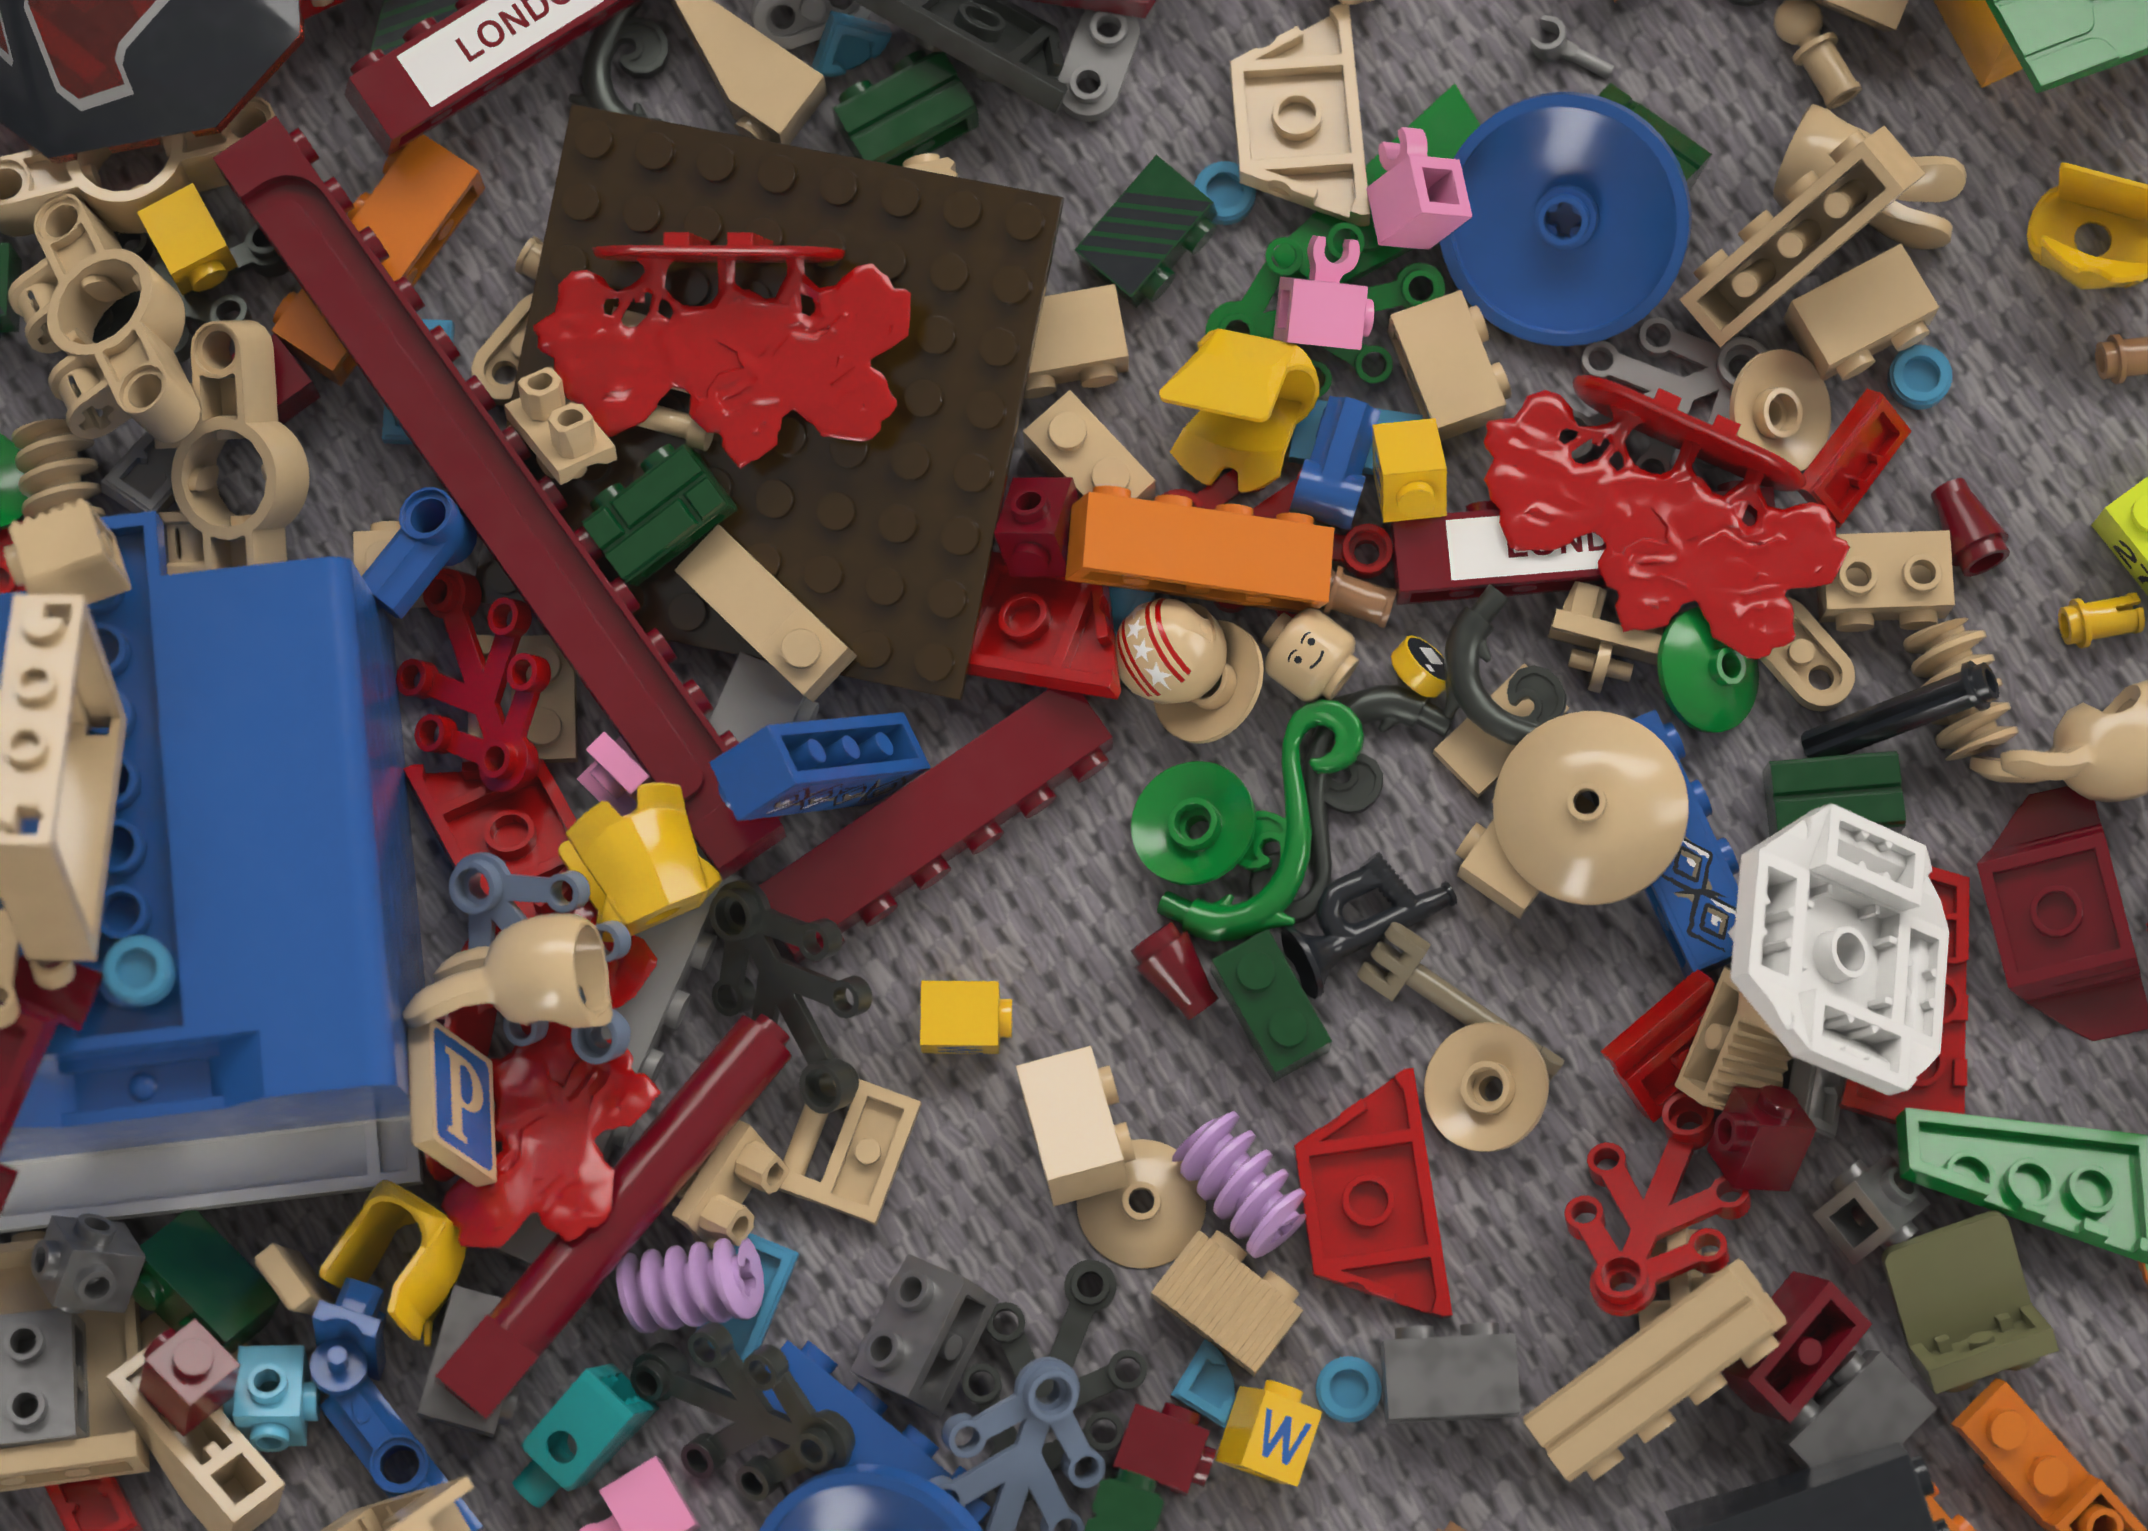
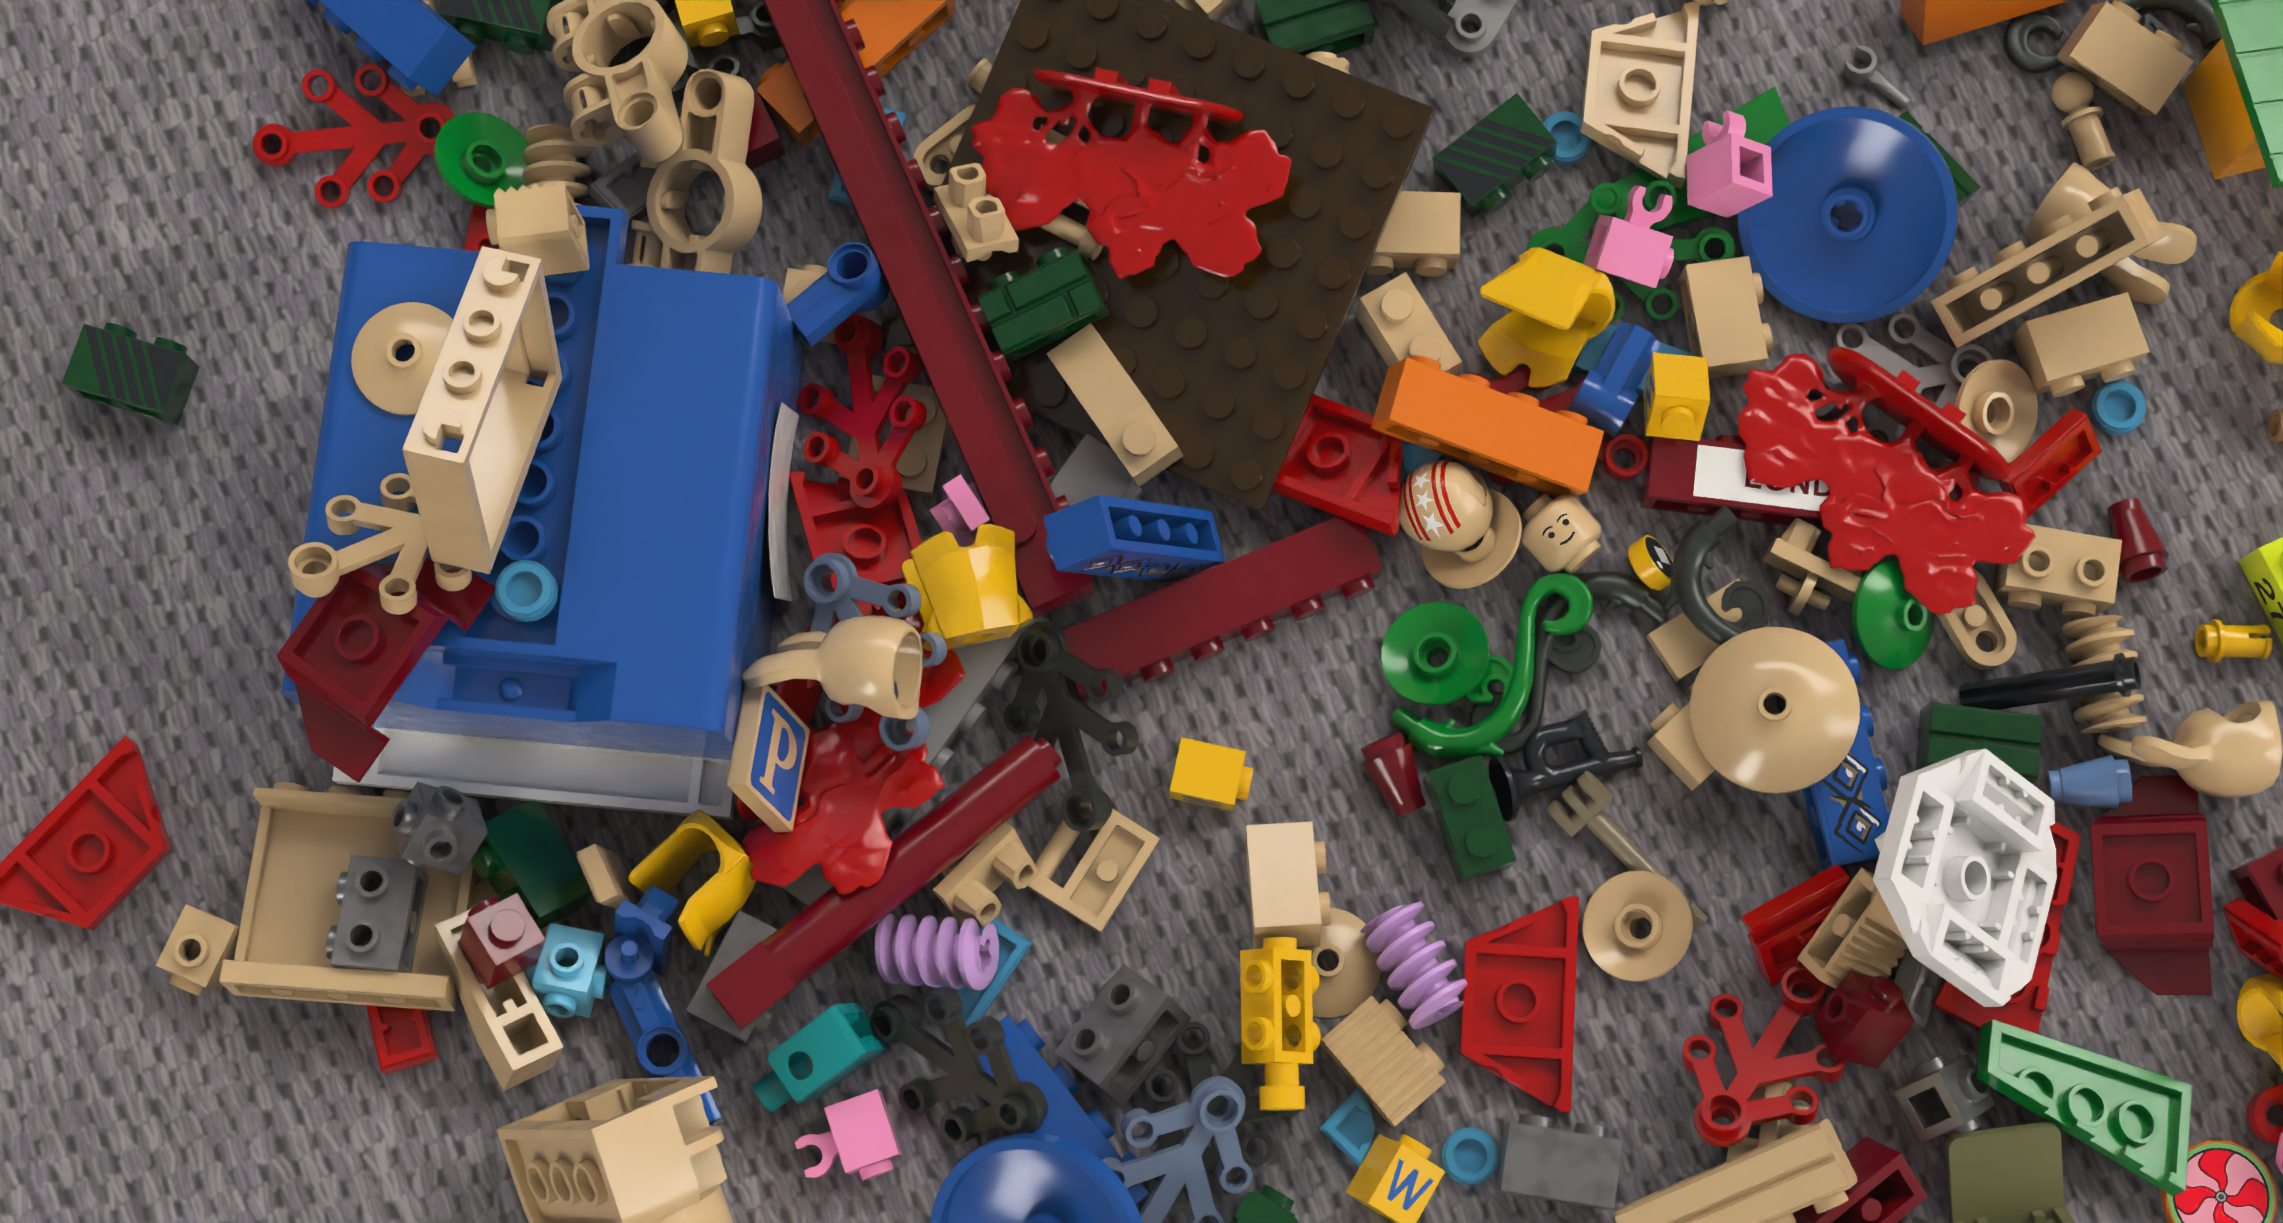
camera: 10 degrees right, 0 degrees up
dark red brick [994,477,1080,578] -> none
dark red brick [1113,1402,1217,1497] -> none
medium nougat pin [1322,566,1397,628] -> none
none -> white sticker [768,402,799,602]
none -> yellow brick [1240,937,1321,1111]
none -> medium blue cone [2047,754,2132,809]

